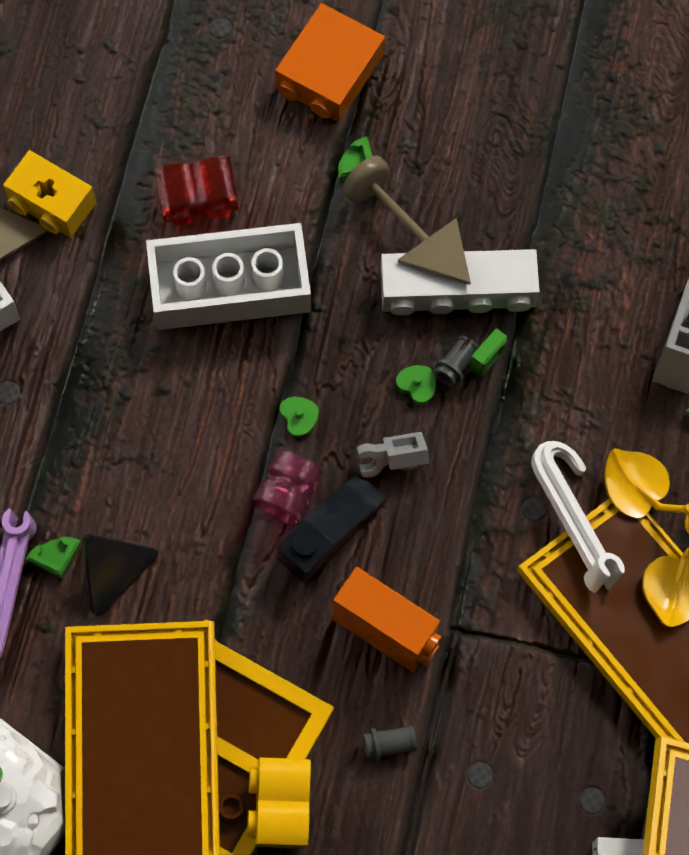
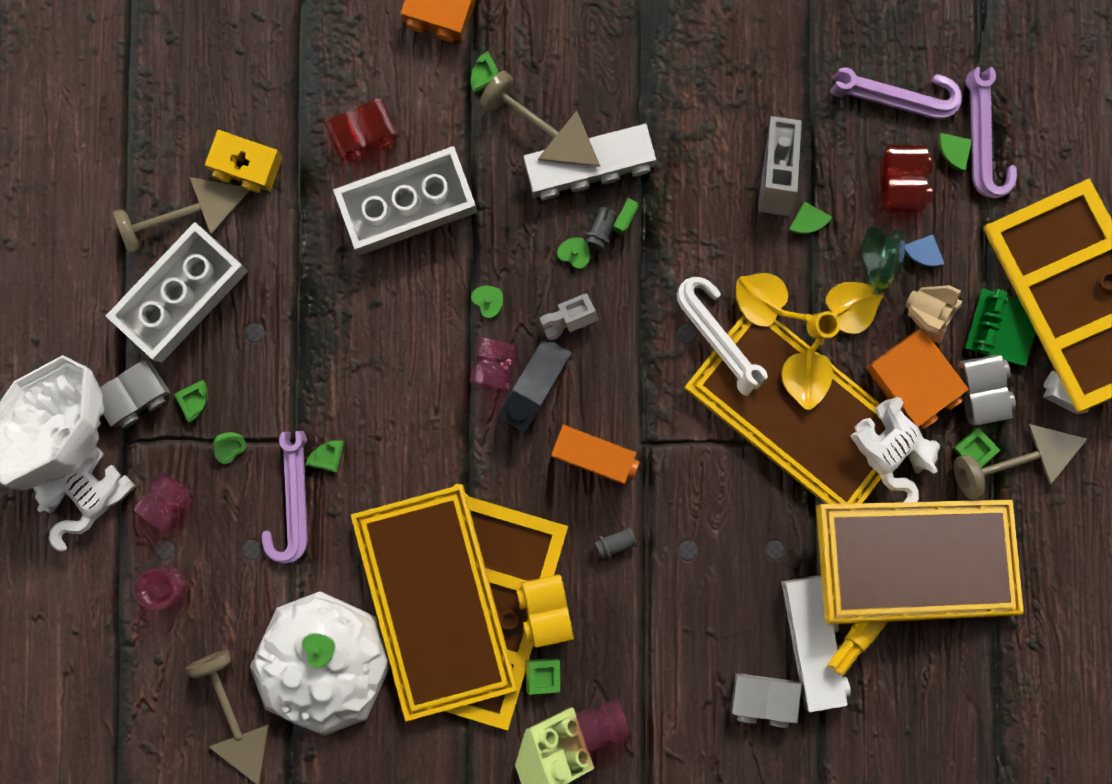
camera: 15 degrees left, 15 degrees up
black piece [83,534,158,616] -> none

